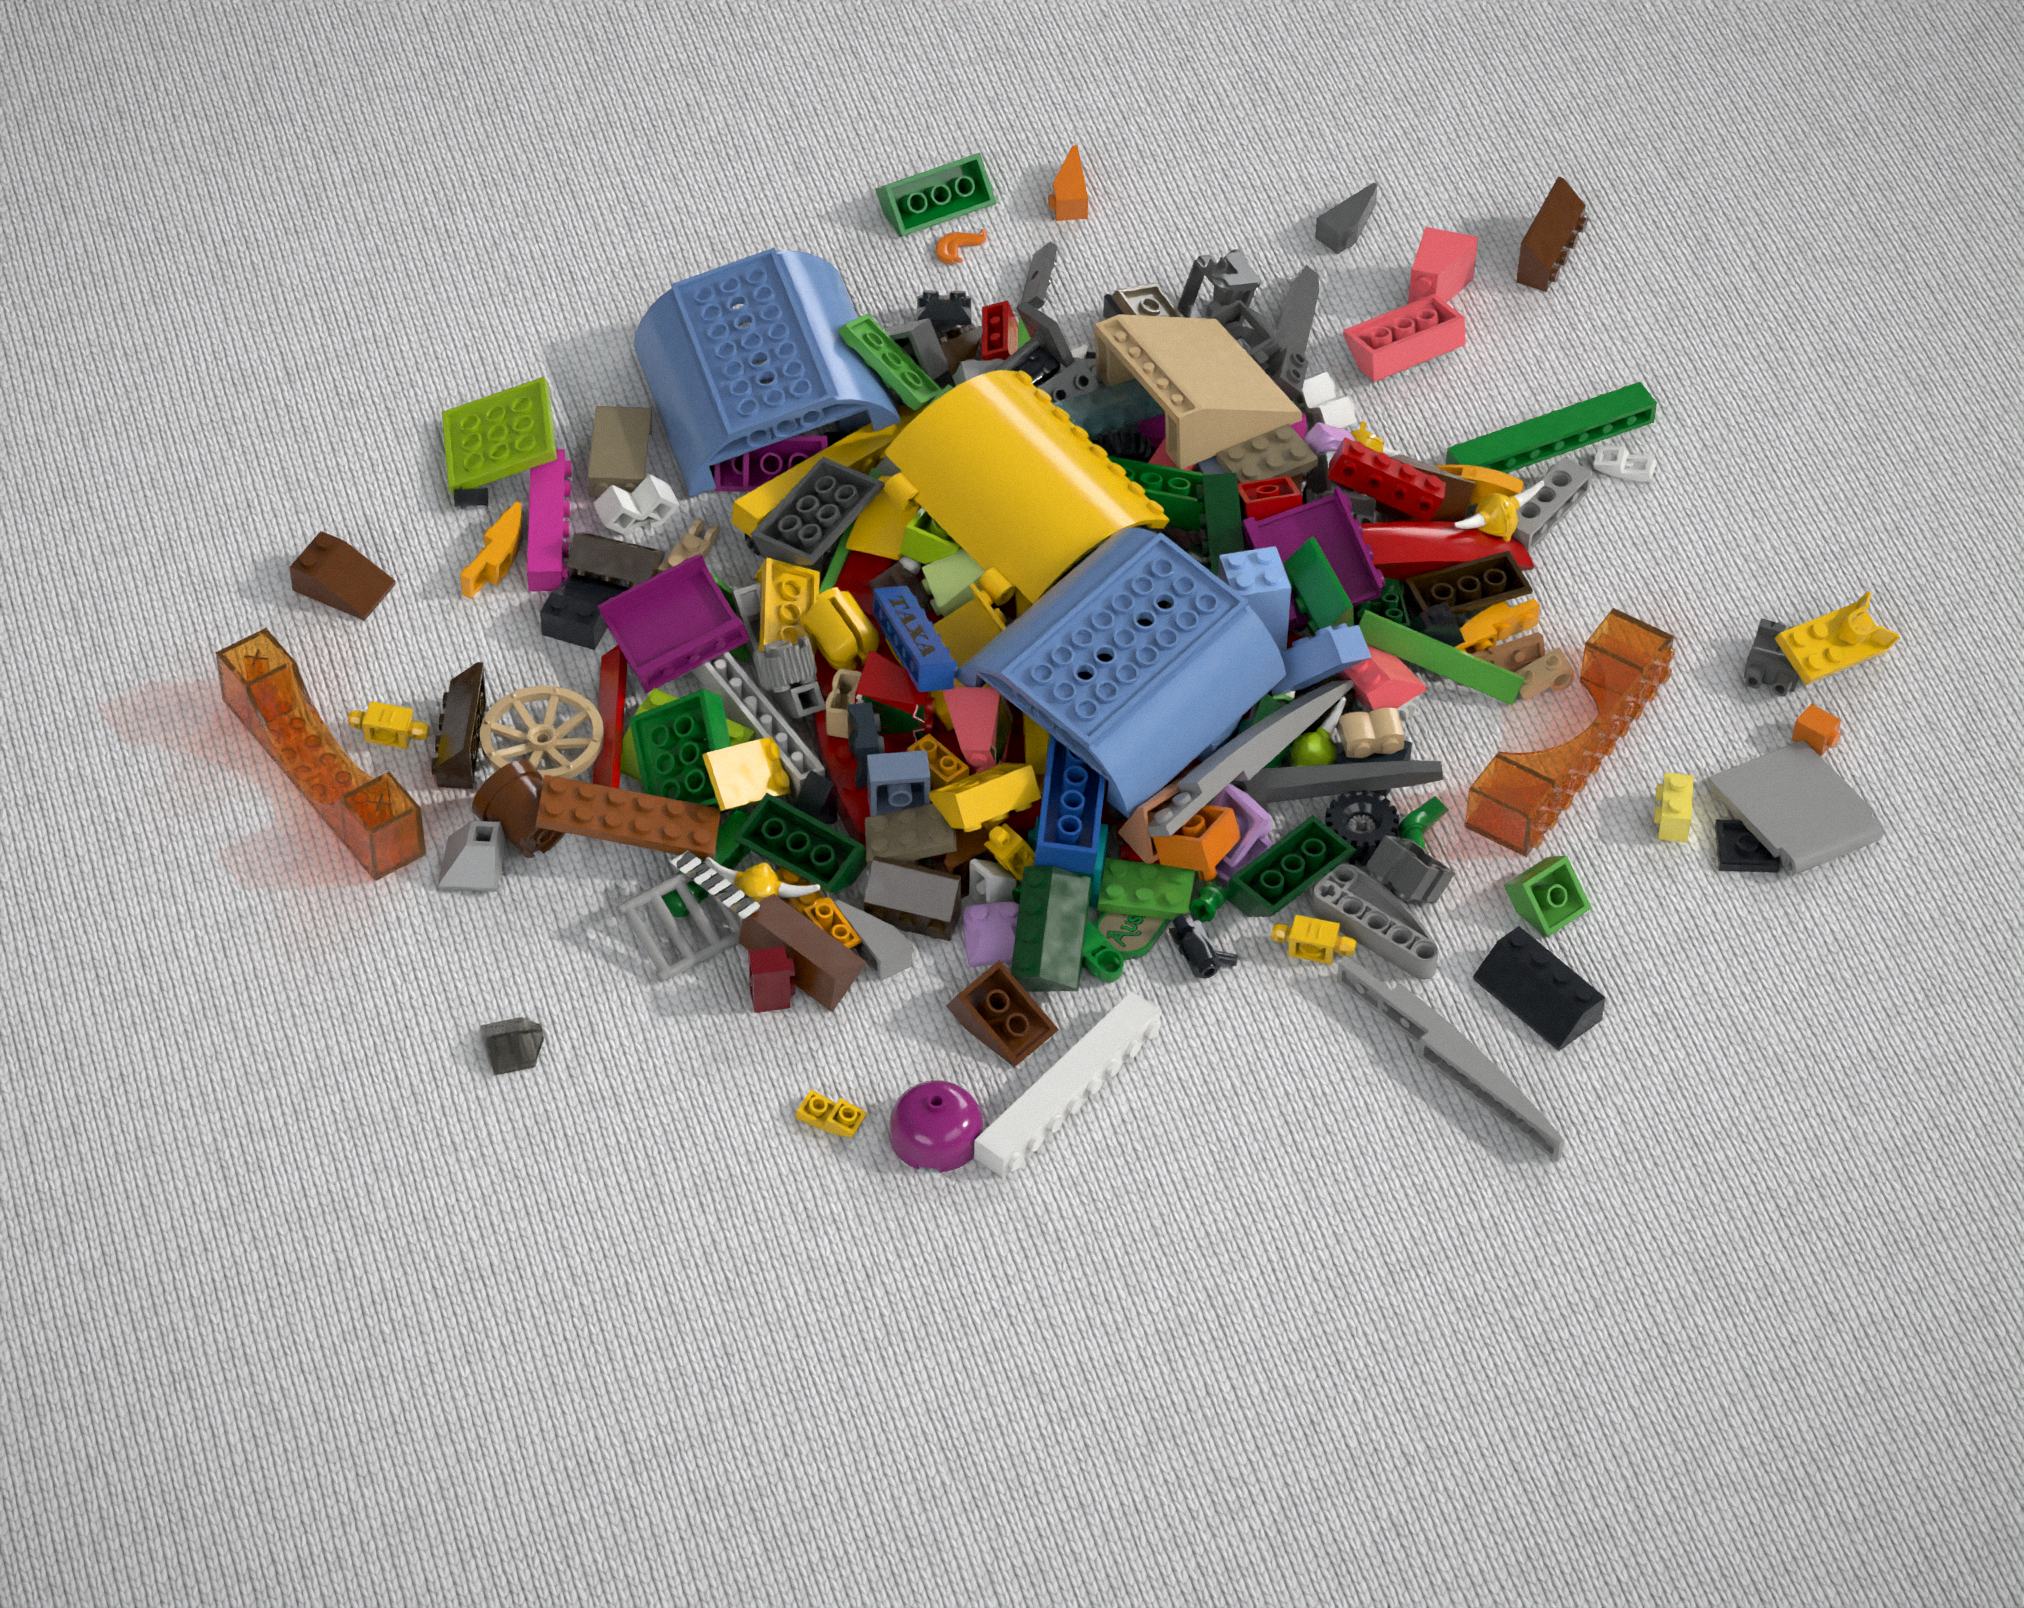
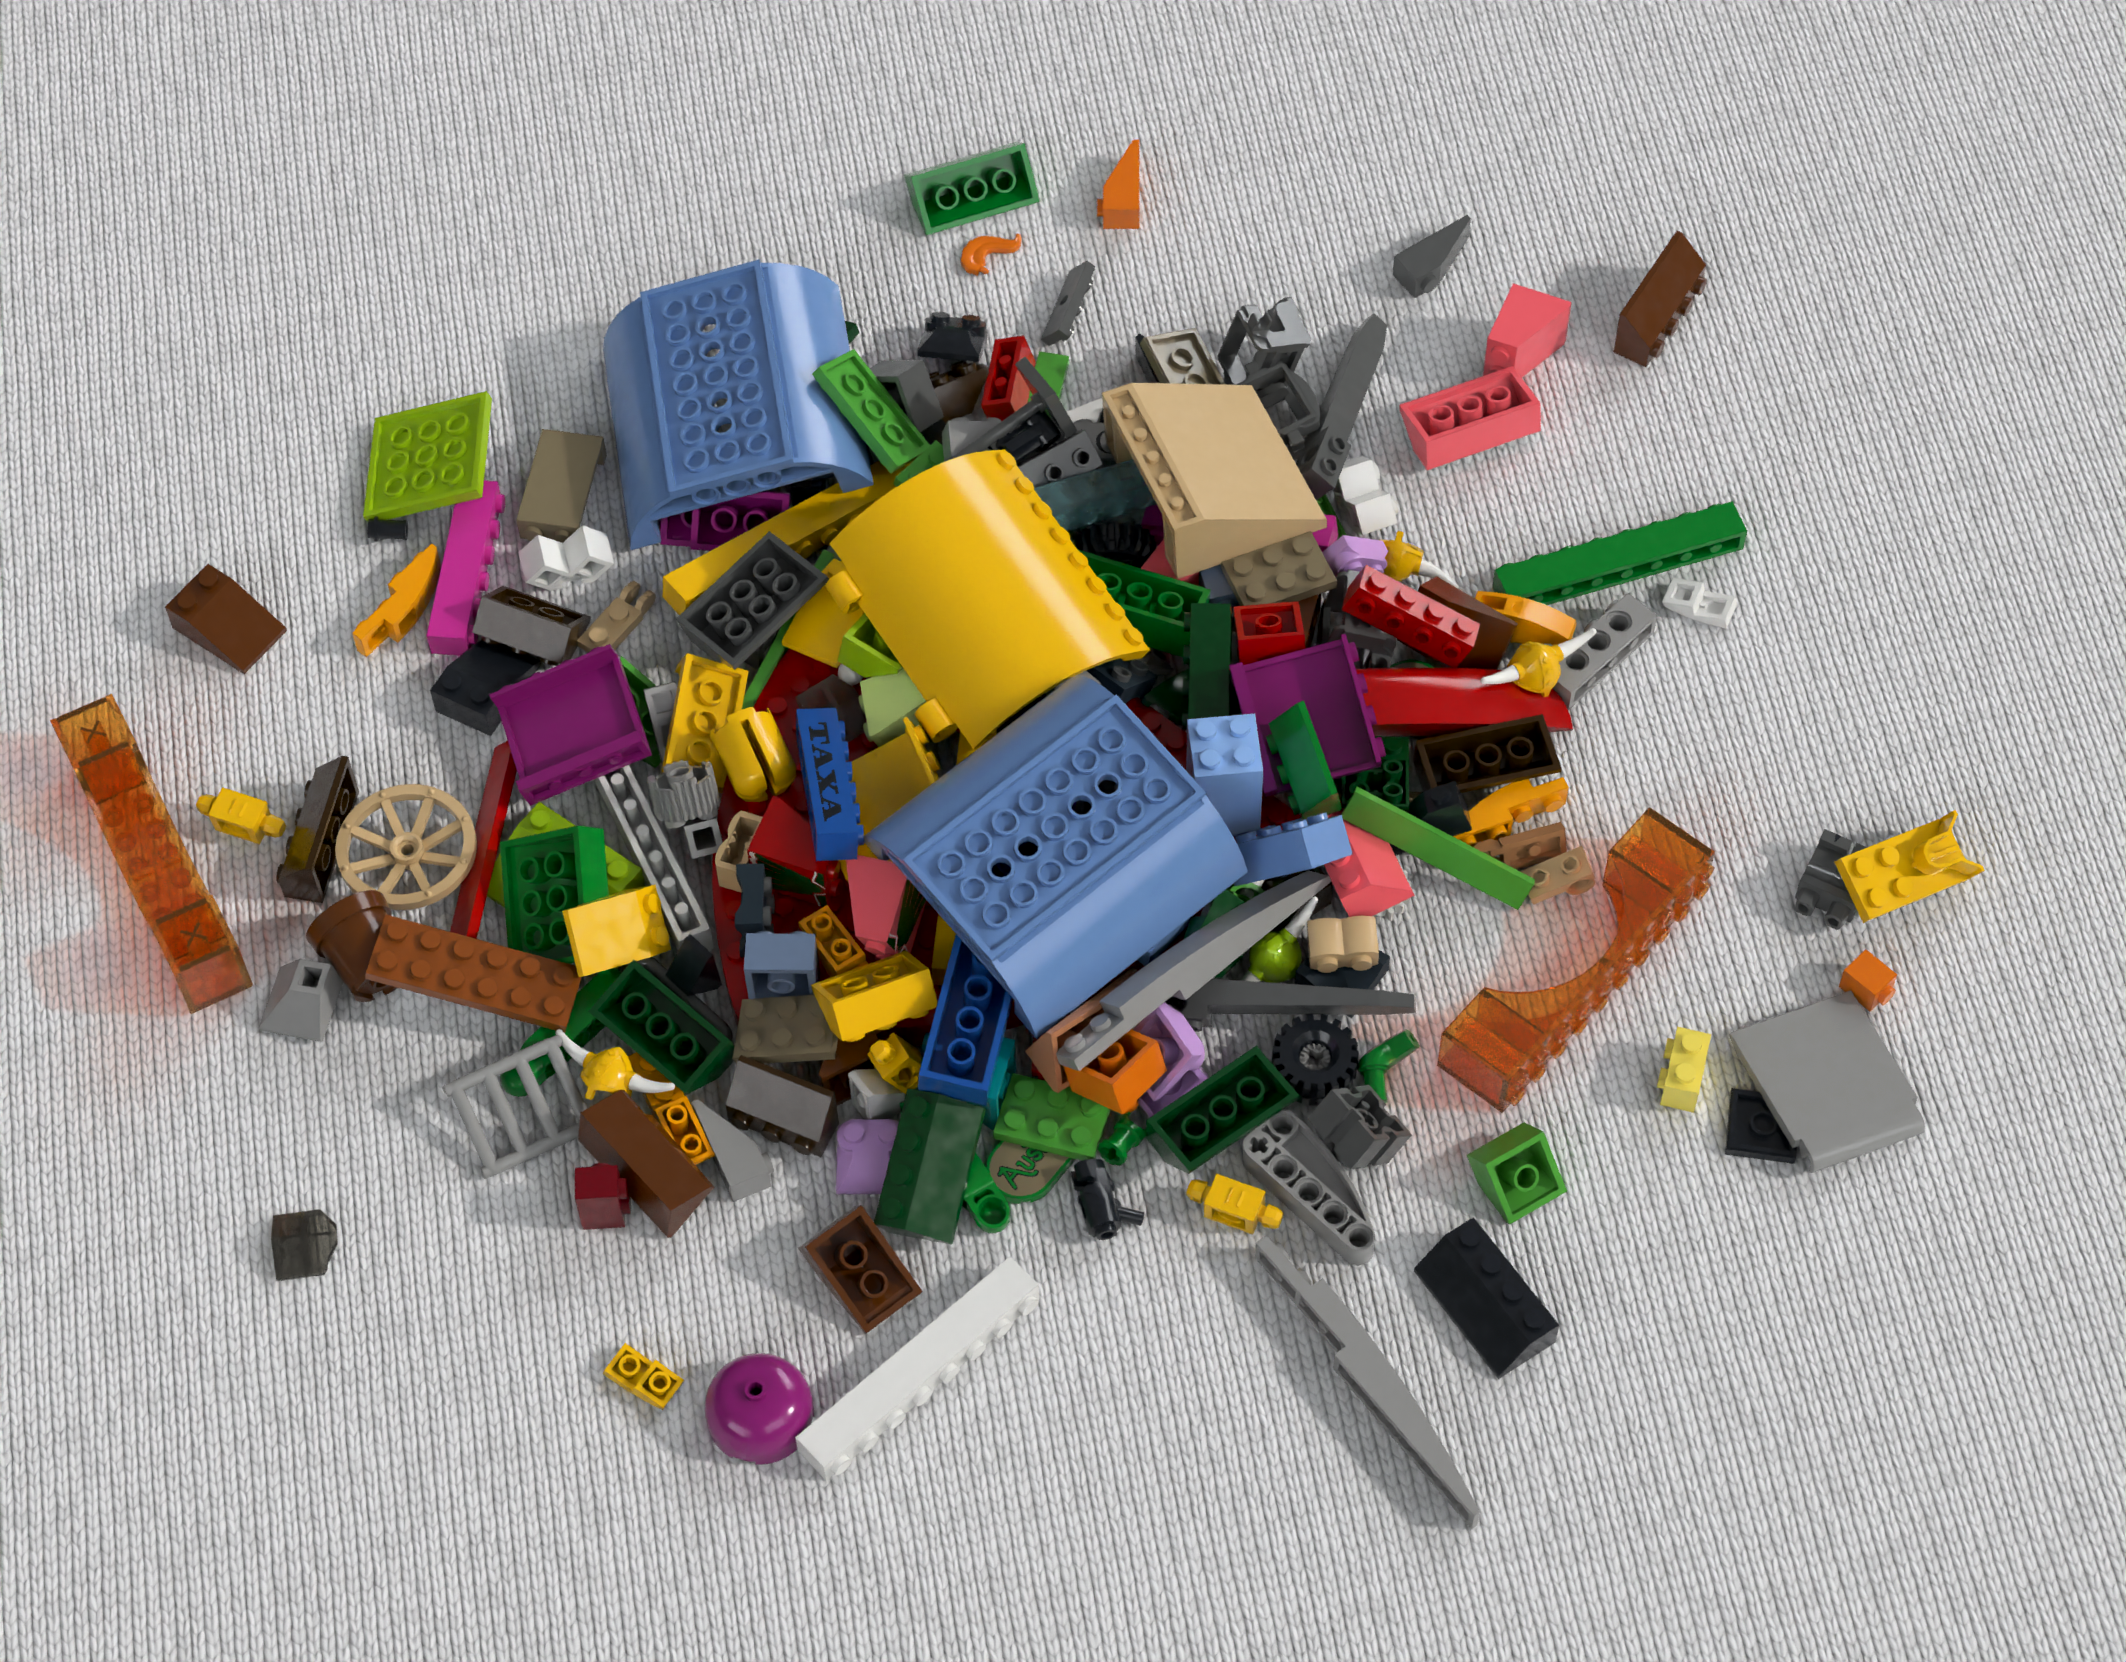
camera: 10 degrees right, 10 degrees up
sticker [670,851,762,919] -> none

